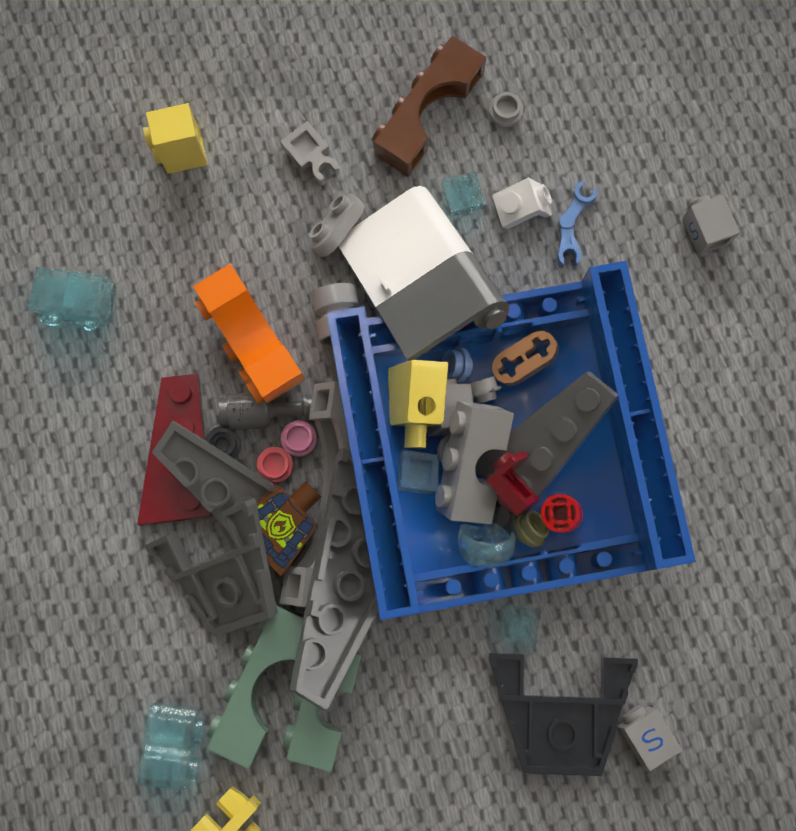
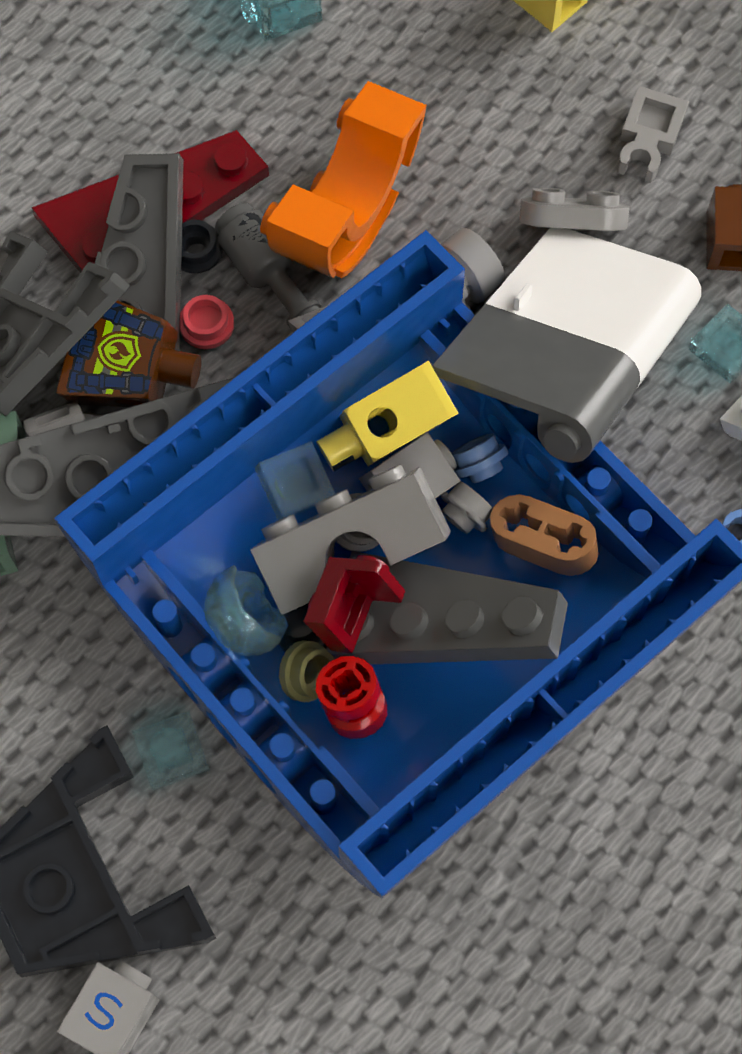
camera: 60 degrees right, 10 degrees down
bright pink plate [281,420,317,457] -> none

